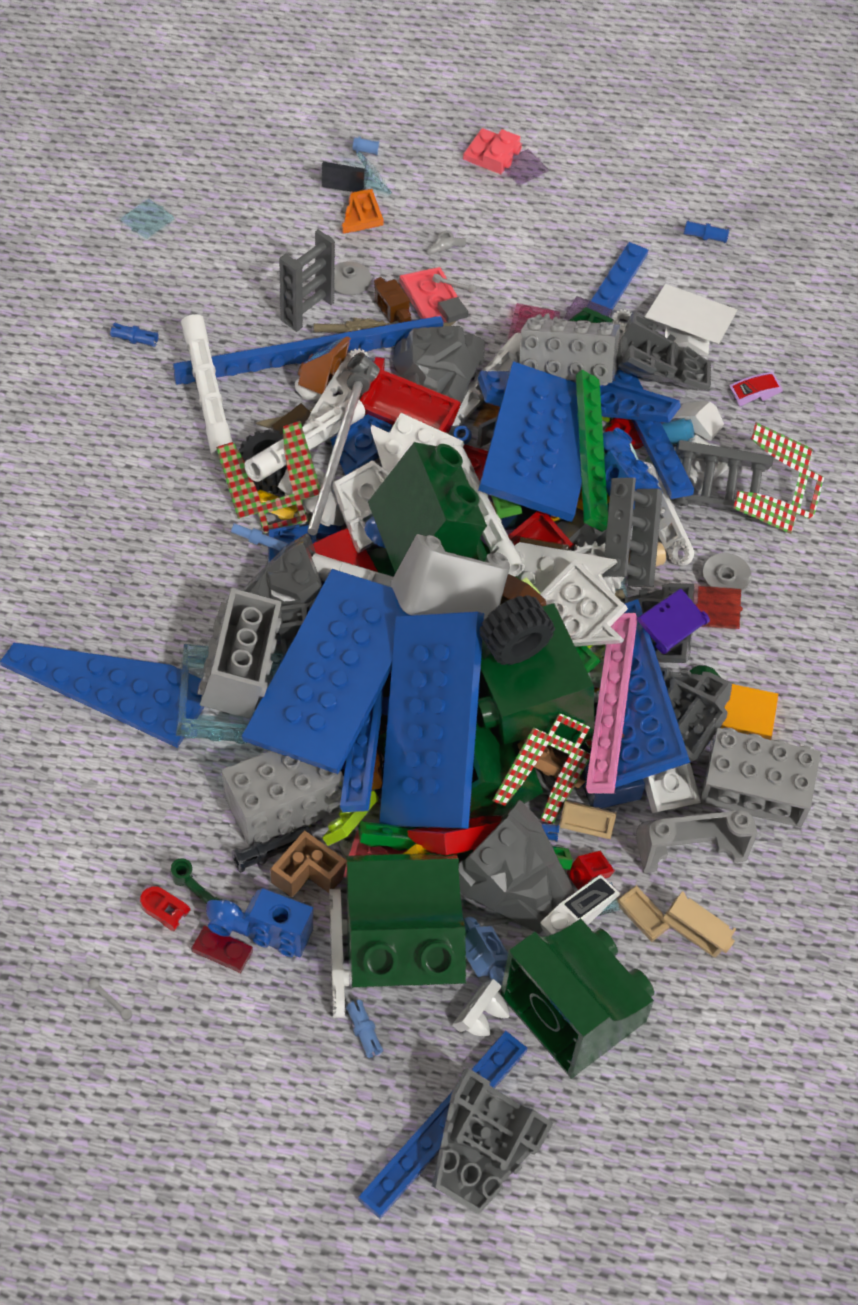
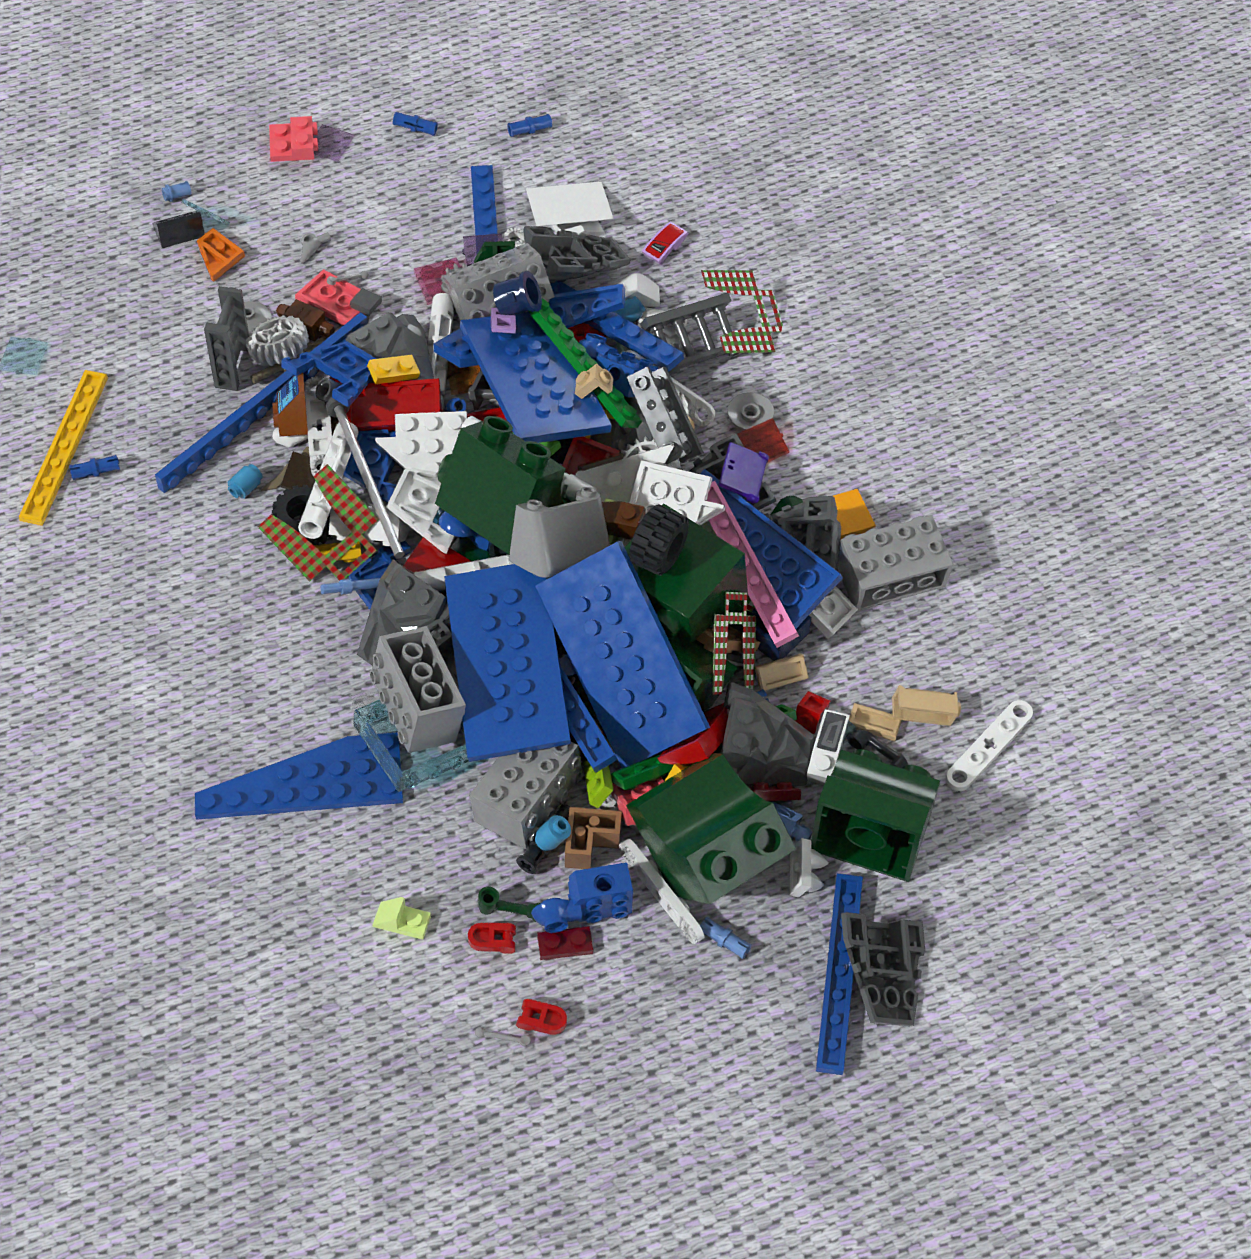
camera: 30 degrees left, 0 degrees up
white piece [181,314,232,458] -> none
light grey windscreen [636,811,758,873] -> none
none -> yellow tile [19,370,108,526]
none -> dark azure brick [228,464,263,499]
none -> white gear [246,315,309,366]
none -> blue wing [281,341,376,407]
none -> yellow plate [367,355,420,384]
none -> yellowish green slope [372,897,431,940]
none -> blue pin [393,111,438,136]
none -> lavender slope [491,308,516,333]
none -> dark blue piece [493,271,542,315]
none -> red plate [516,999,567,1035]
none -> dark azure brick [535,815,571,851]
none -> tan bracket [575,364,613,399]
none -> dark red plate [749,782,801,801]
none -> black bar [847,730,908,768]
none -> white piece [946,700,1033,792]

